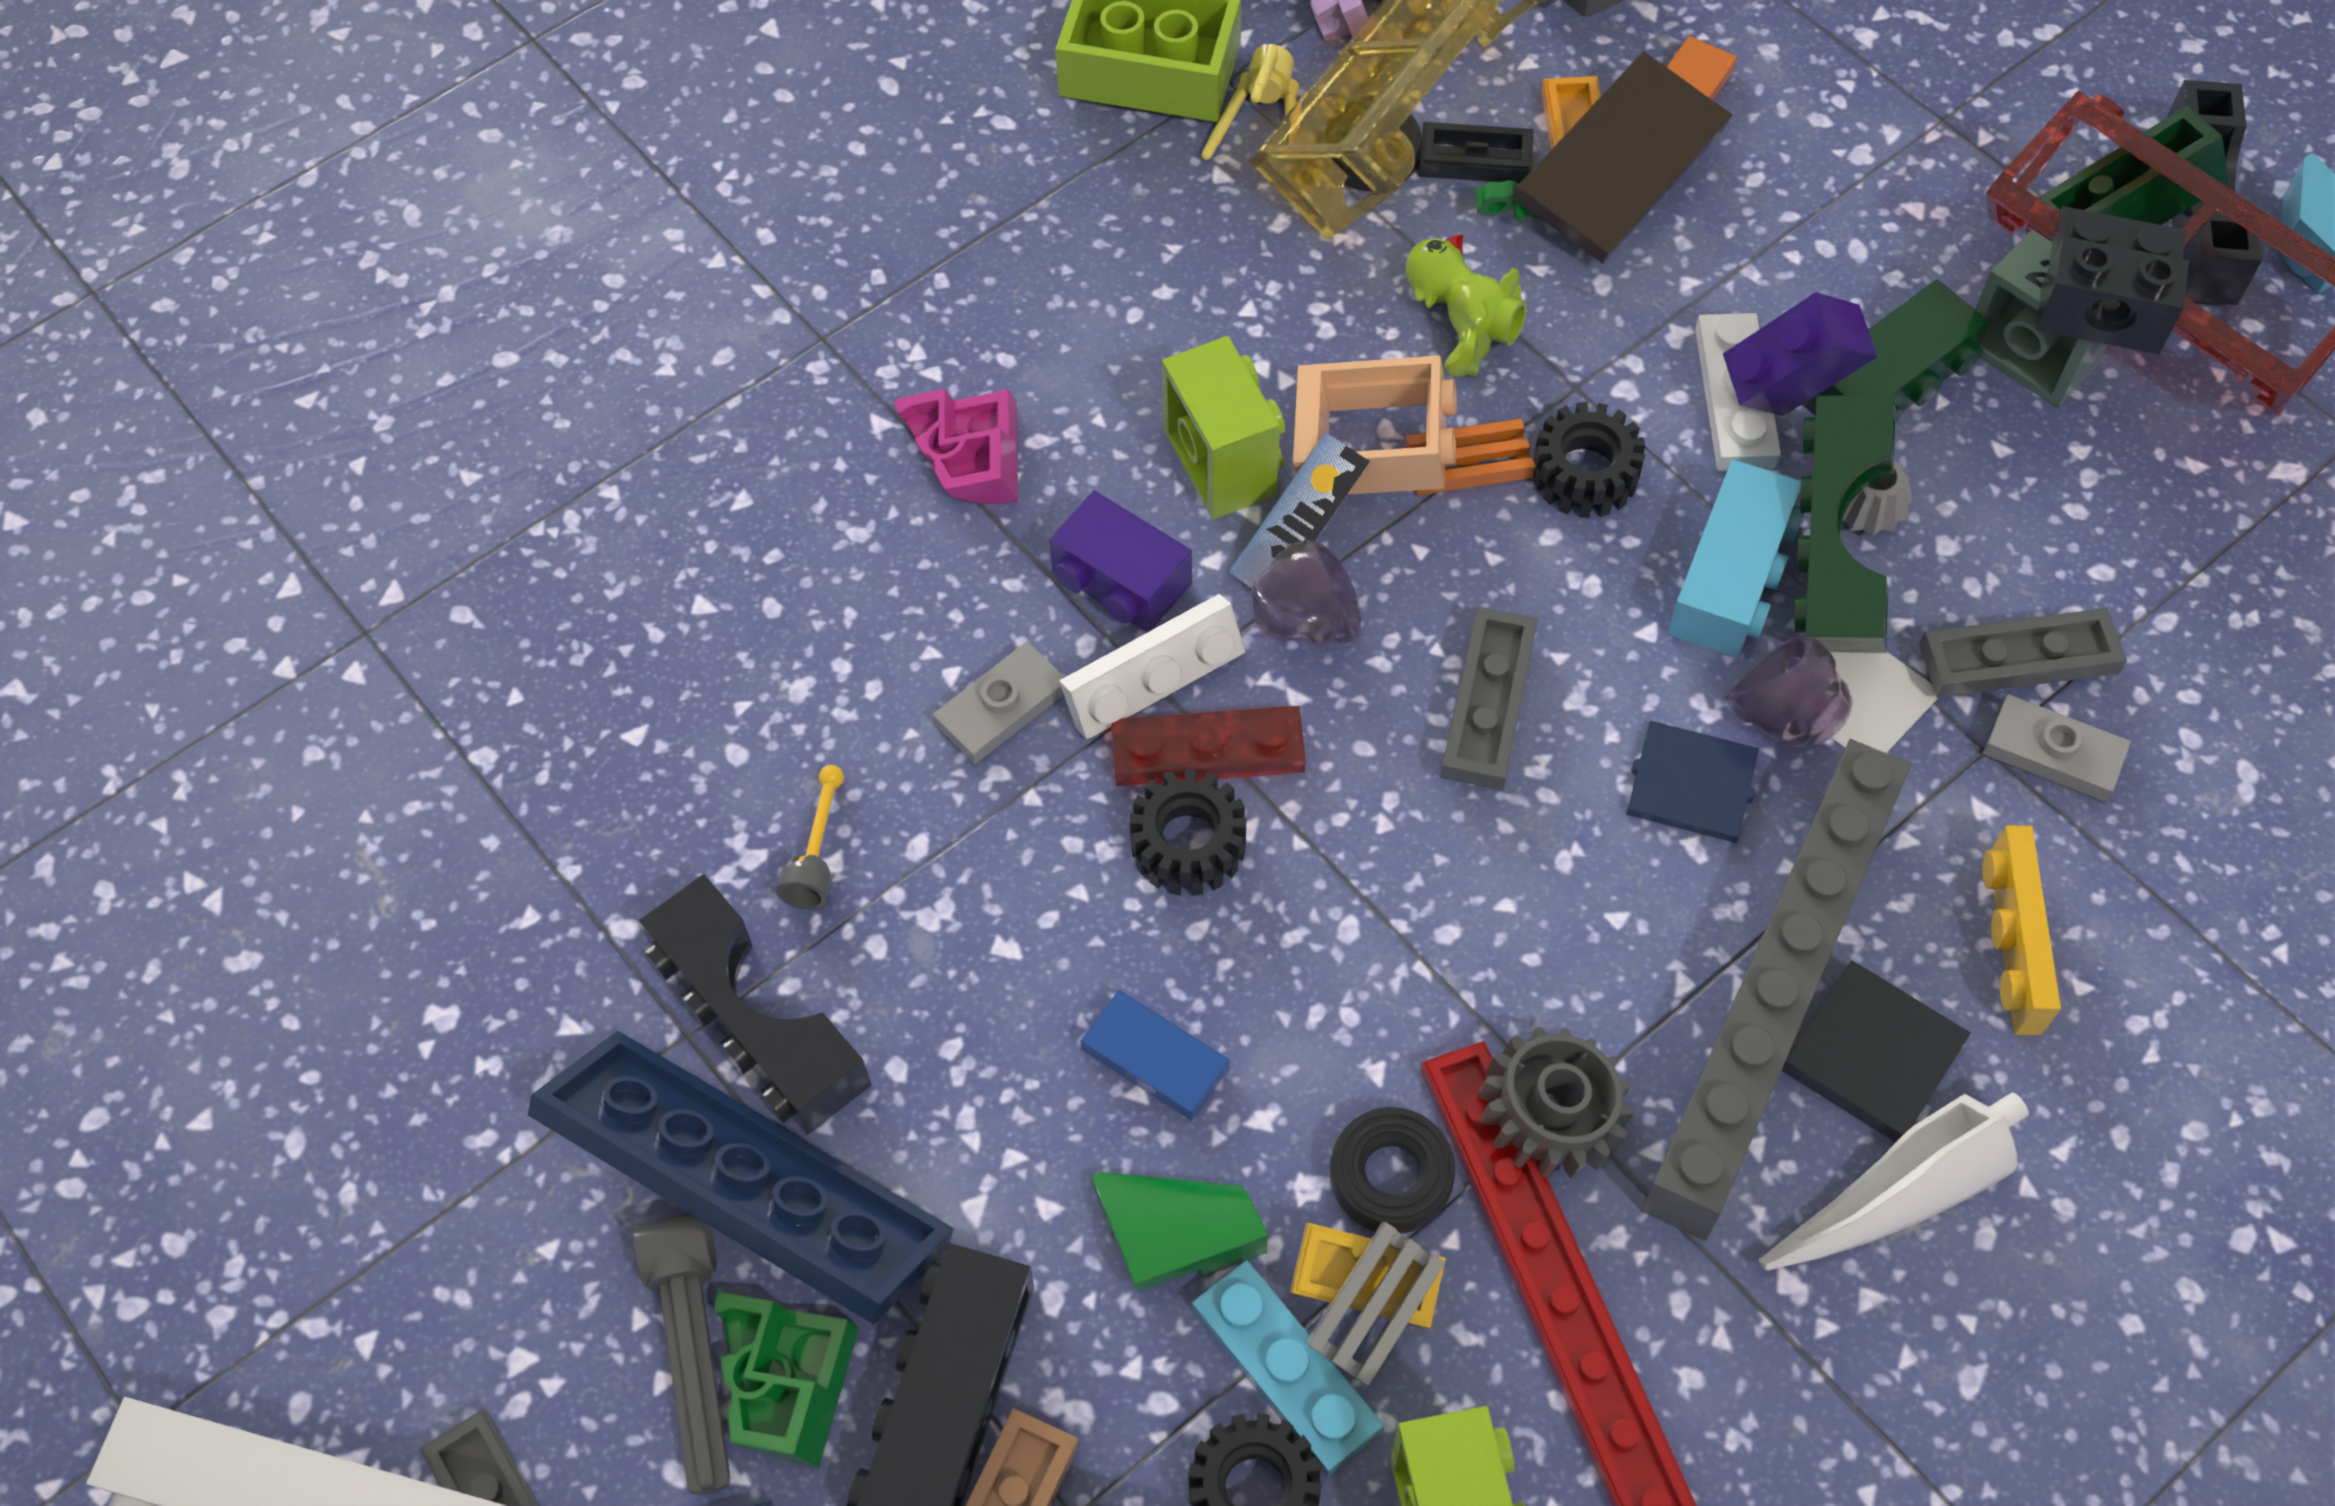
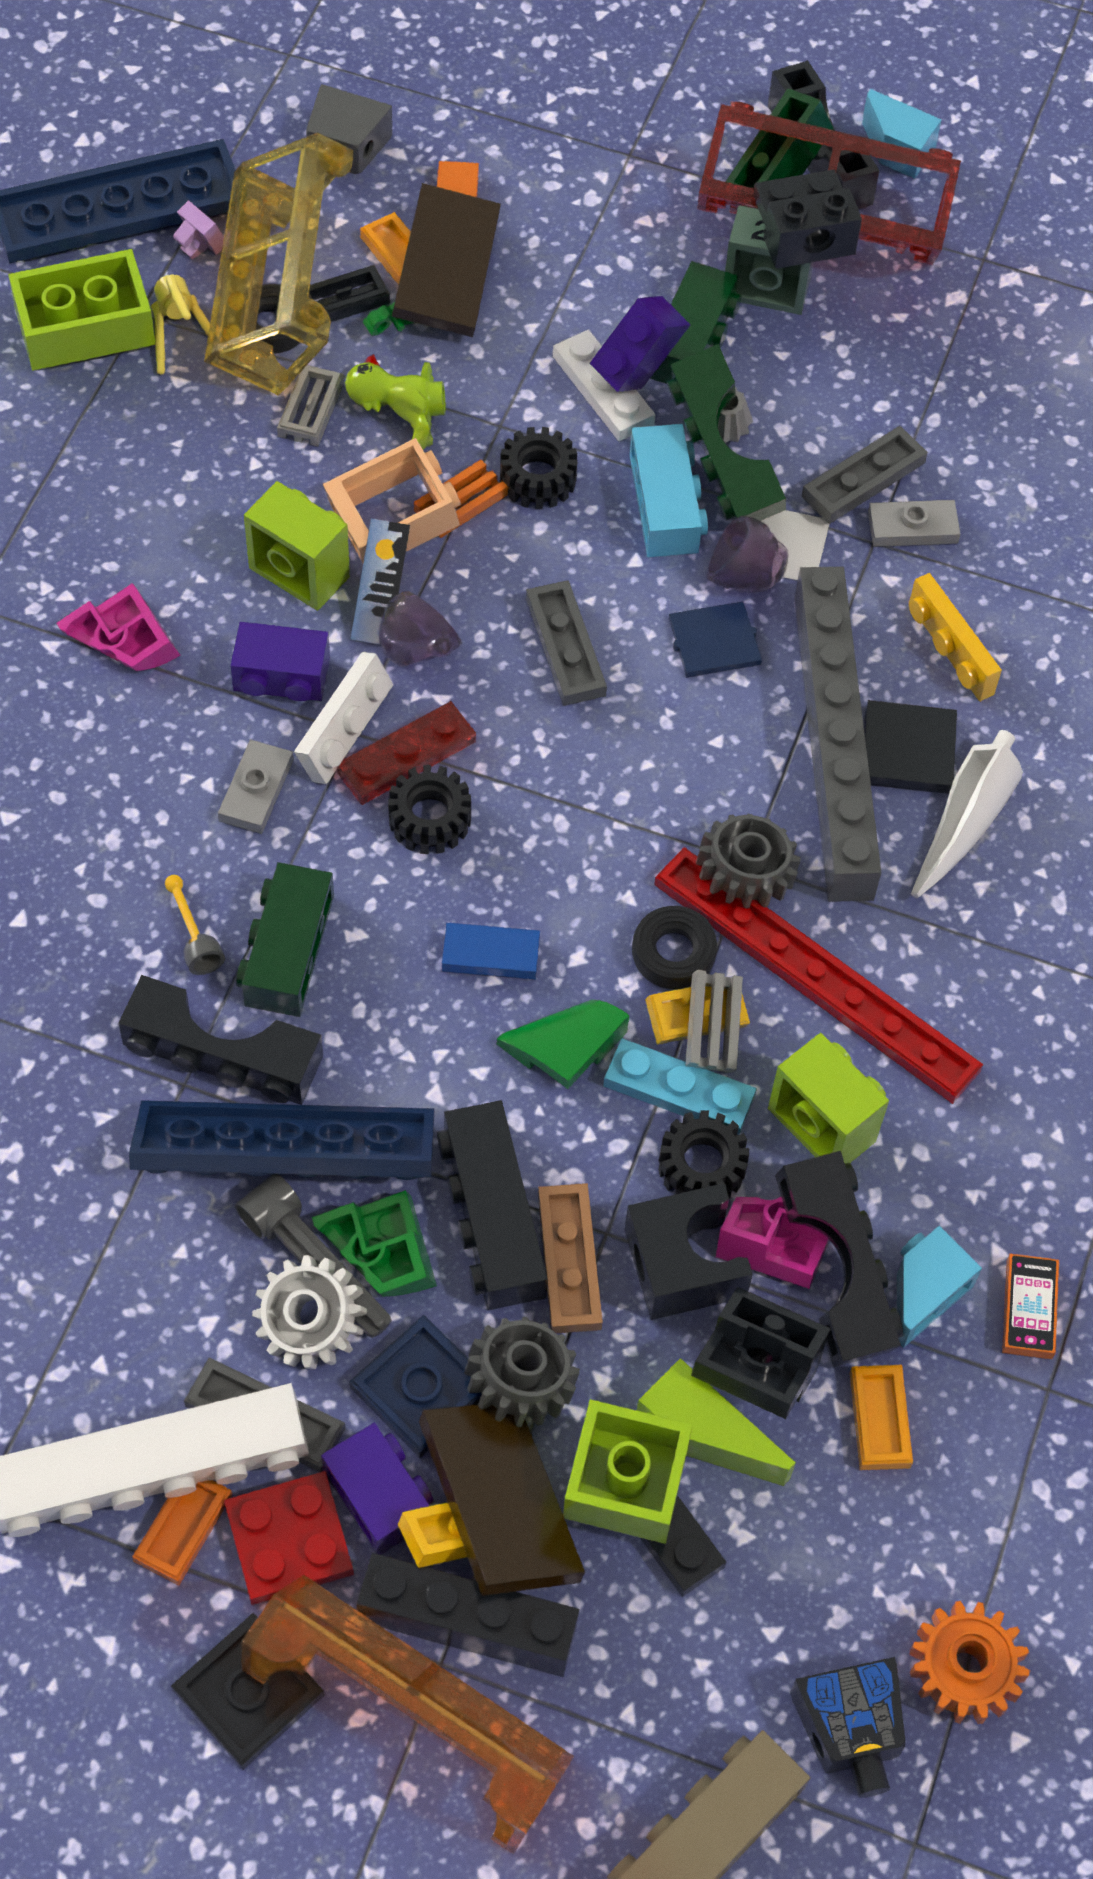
camera: 35 degrees left, 0 degrees up
none -> dark green brick [236,862,334,1017]
none -> white gear [252,1255,367,1370]
none -> light grey tile [277,364,344,447]

